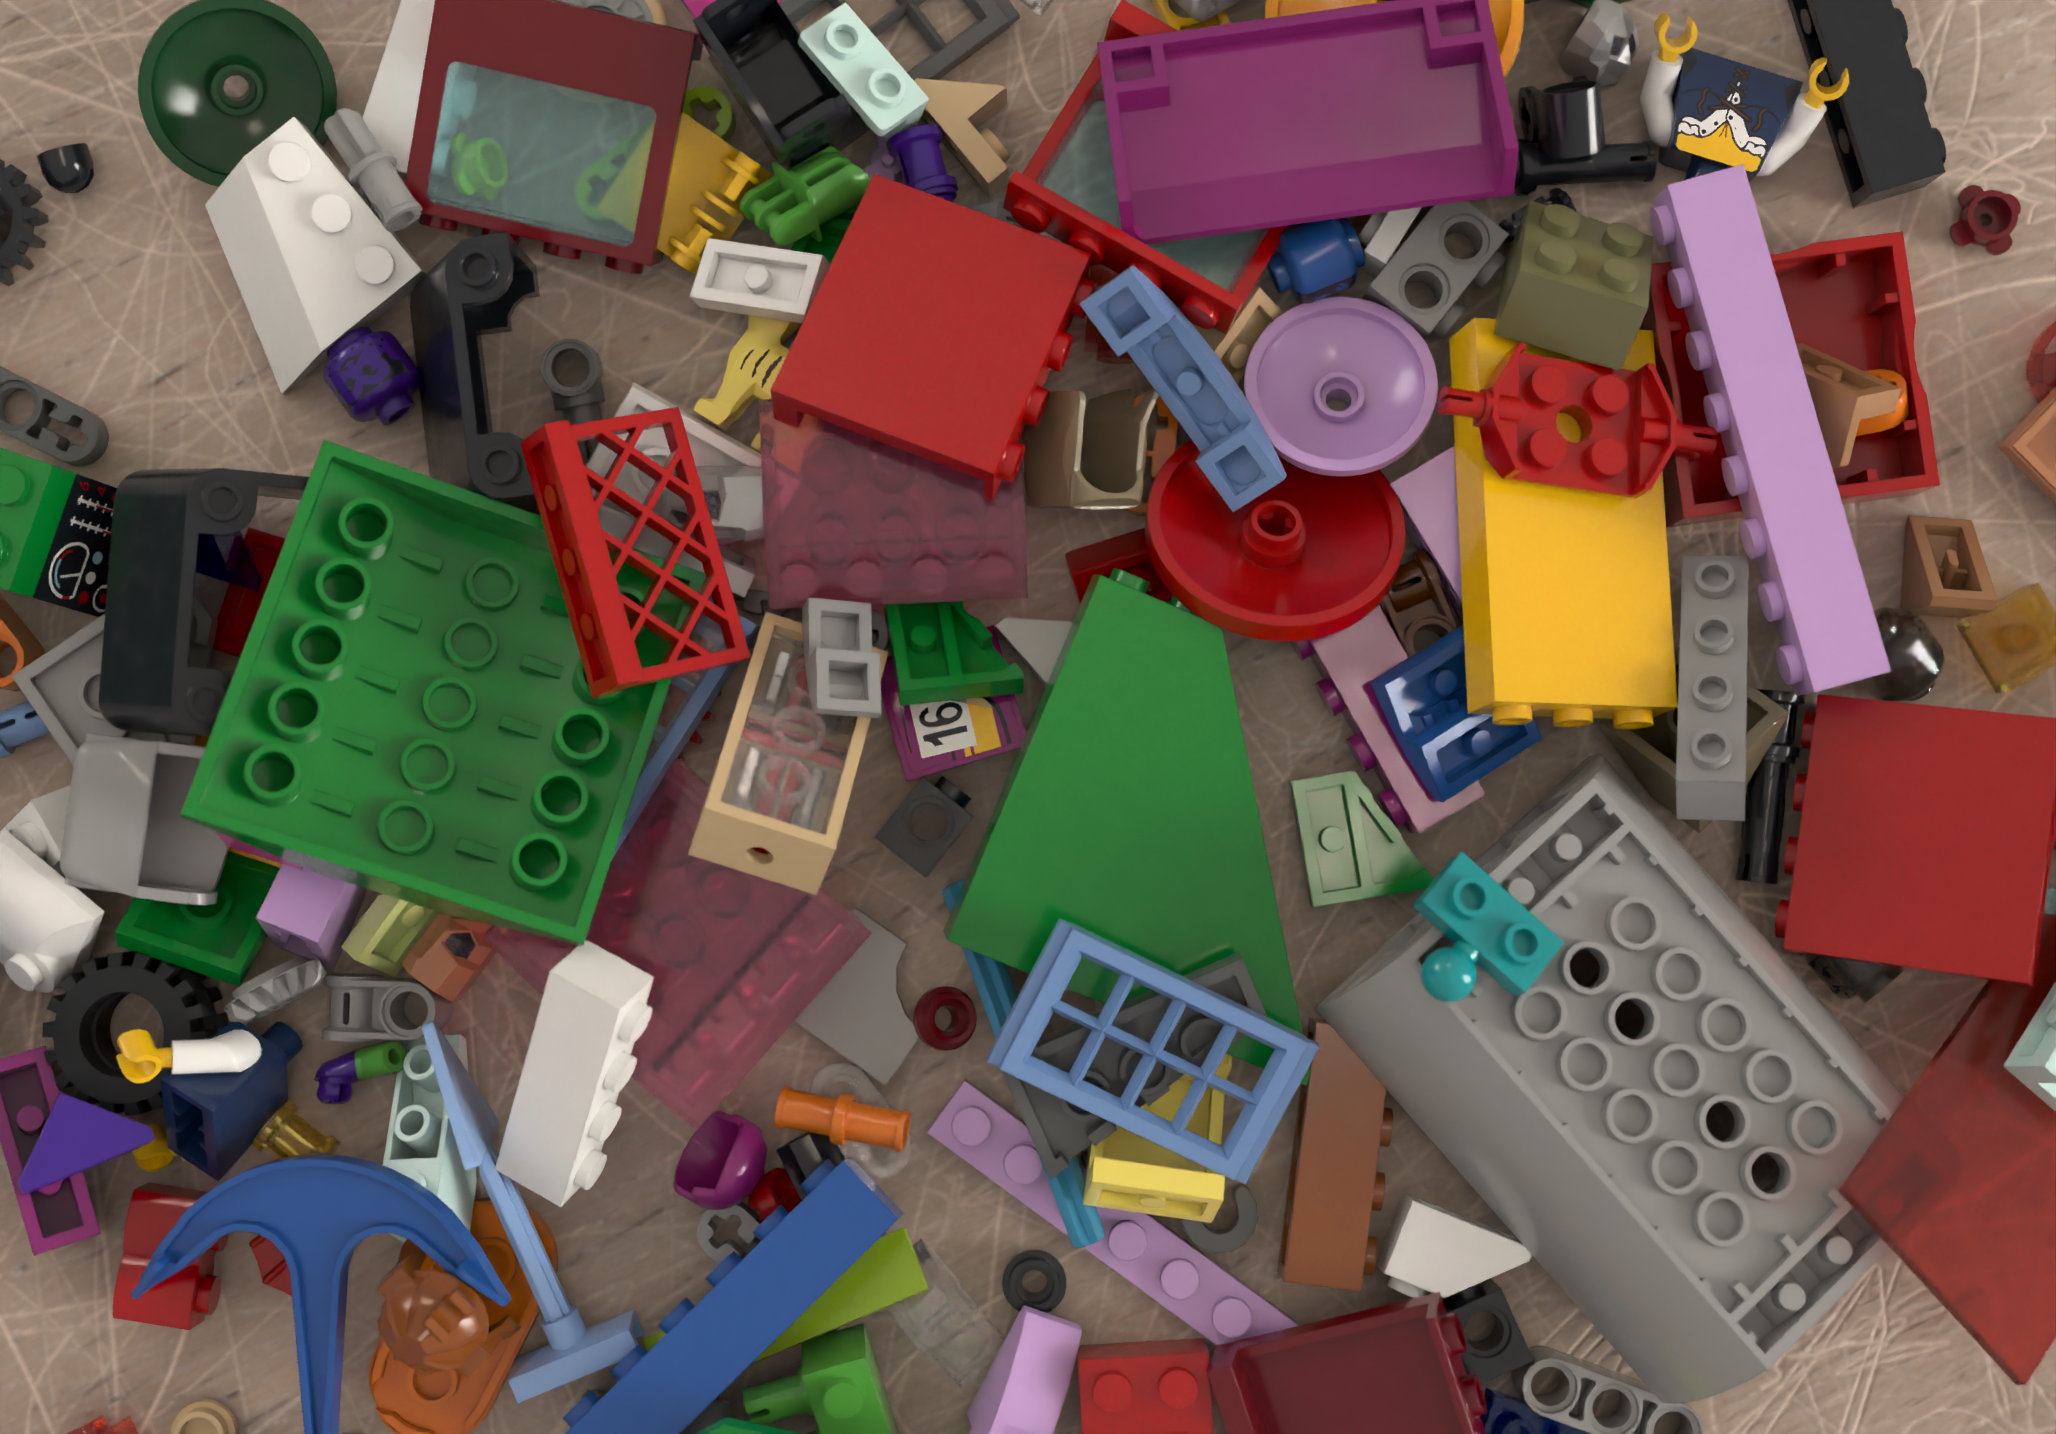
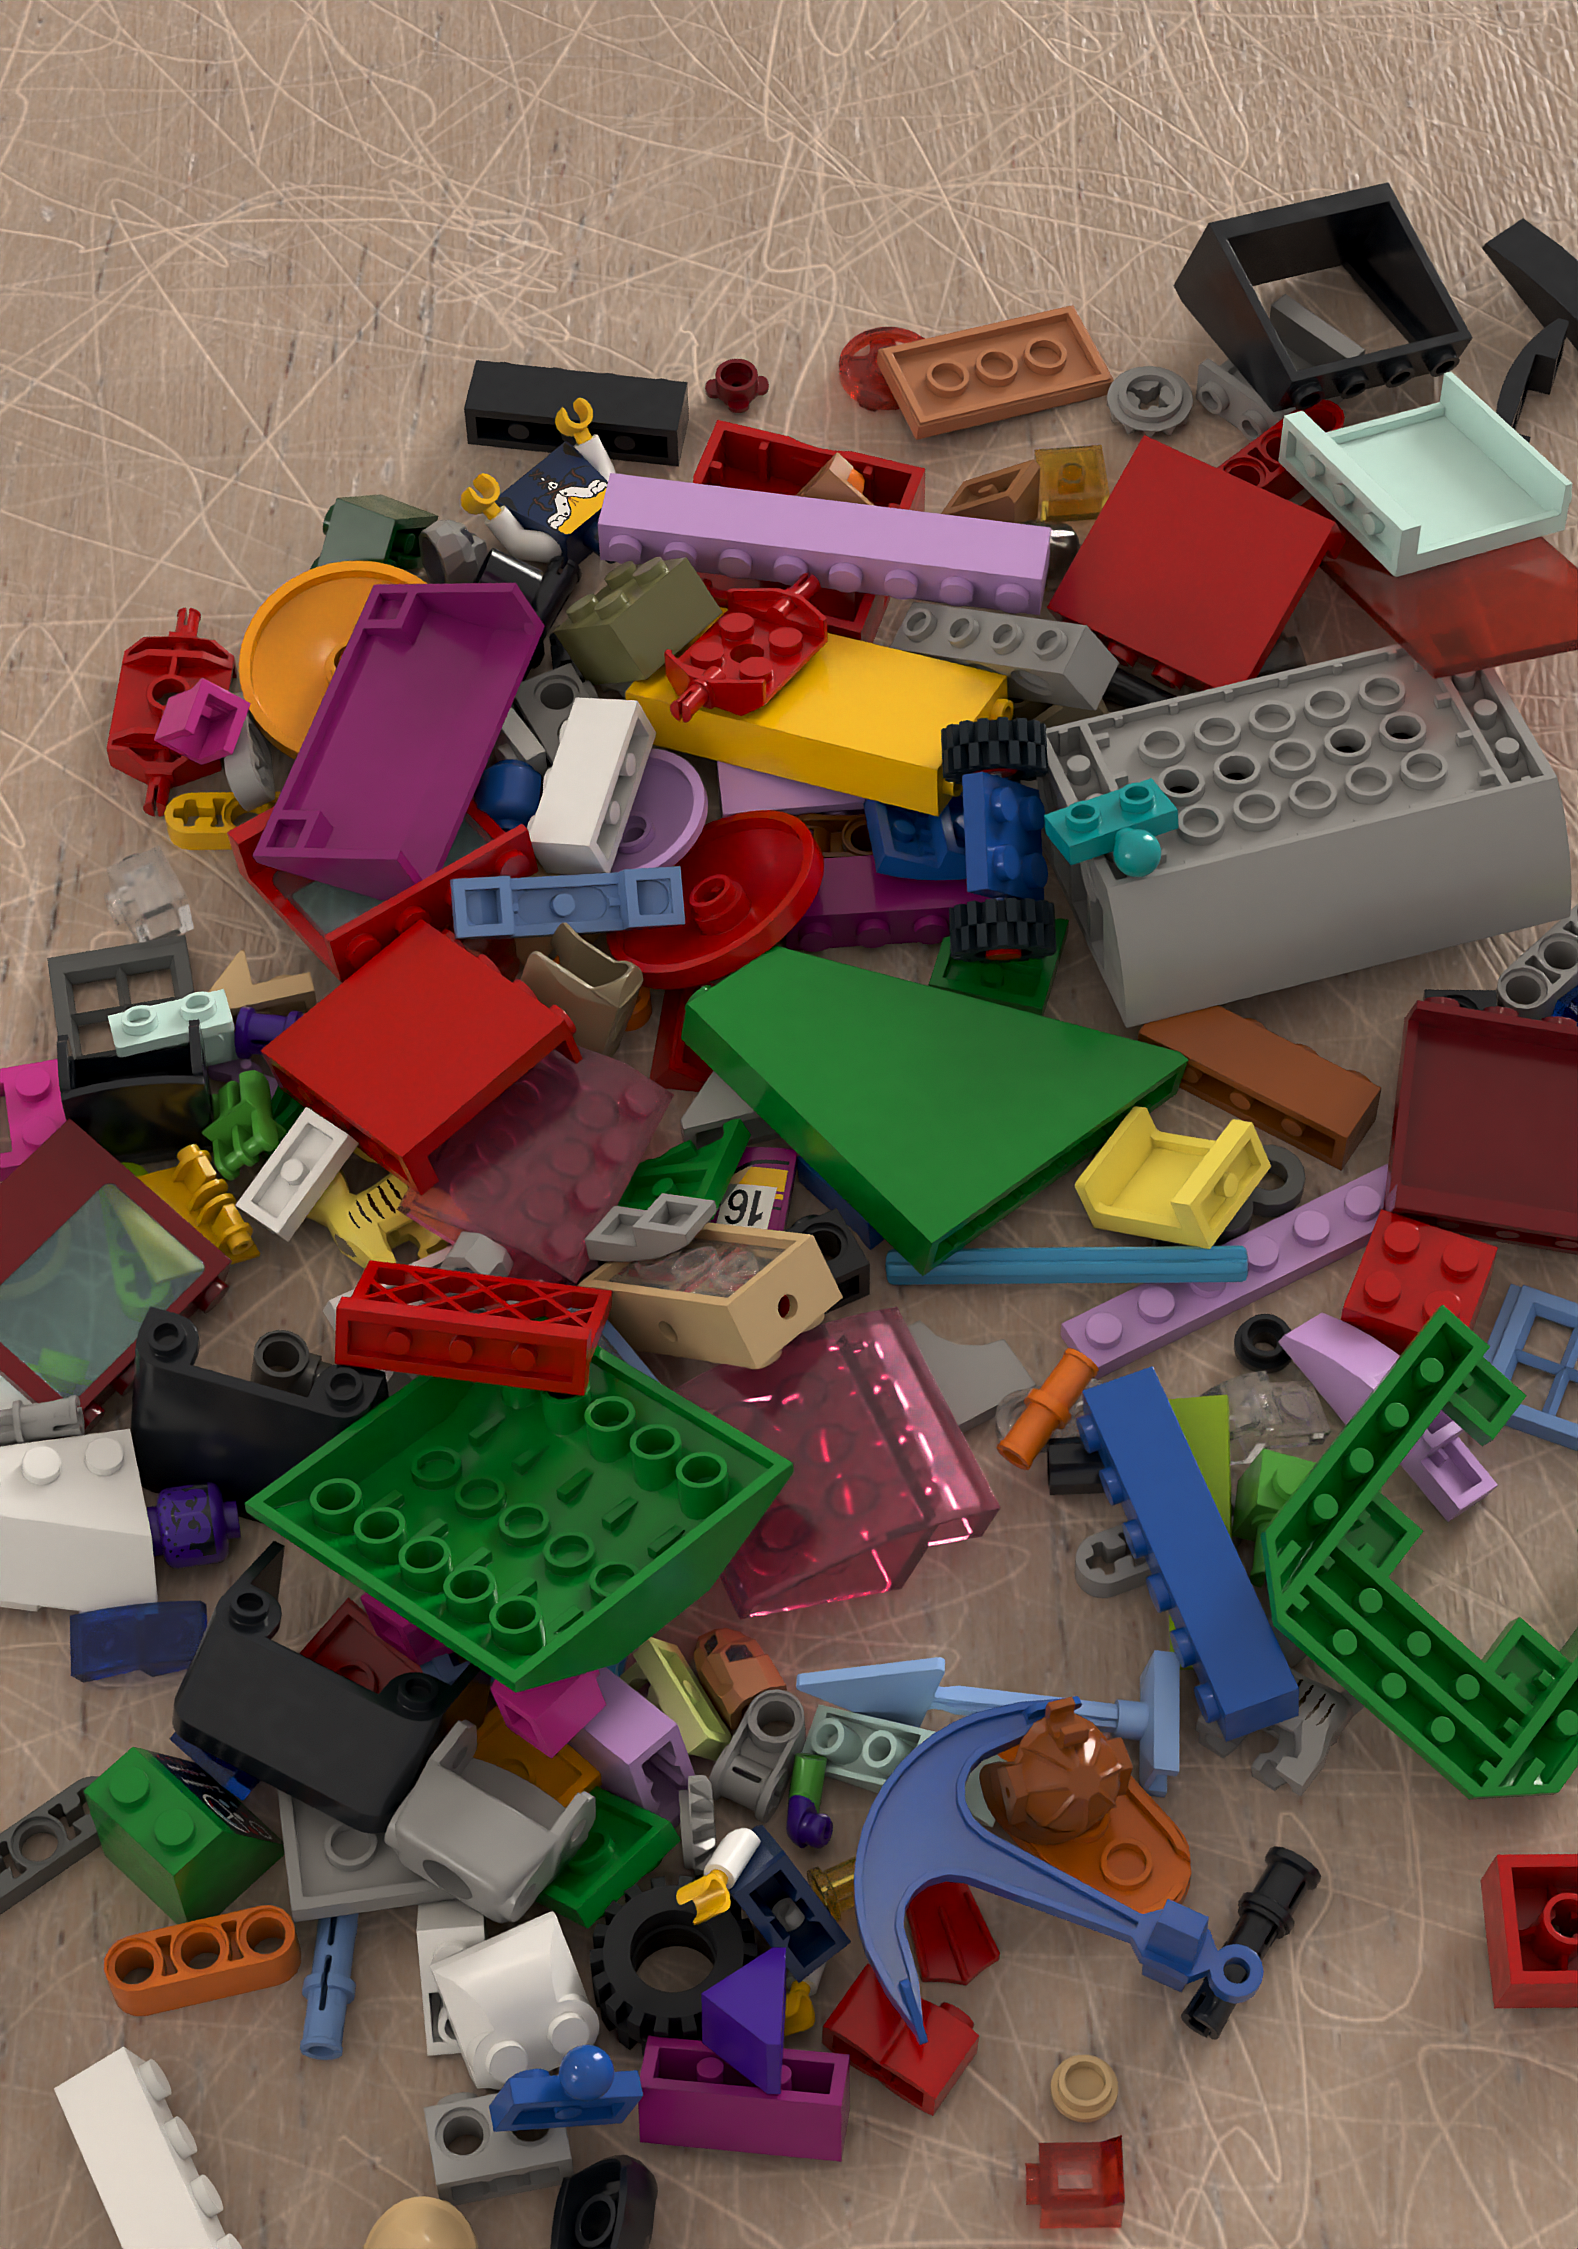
camera: 65 degrees left, 30 degrees down
white brick [495,940,654,1207] -> none
magenta hair [673,1111,768,1210] -> none
red hinge [748,1167,801,1222] -> none
dark red plate [913,986,977,1051] -> none
medium blue piece [986,918,1320,1184] -> none
dark grey wing [1001,952,1267,1179] -> none
white slope [1376,1192,1532,1298] -> none
none -> clear blue slope [70,1601,207,1683]
none -> white brick [527,697,656,875]
none -> plate [941,717,1056,963]

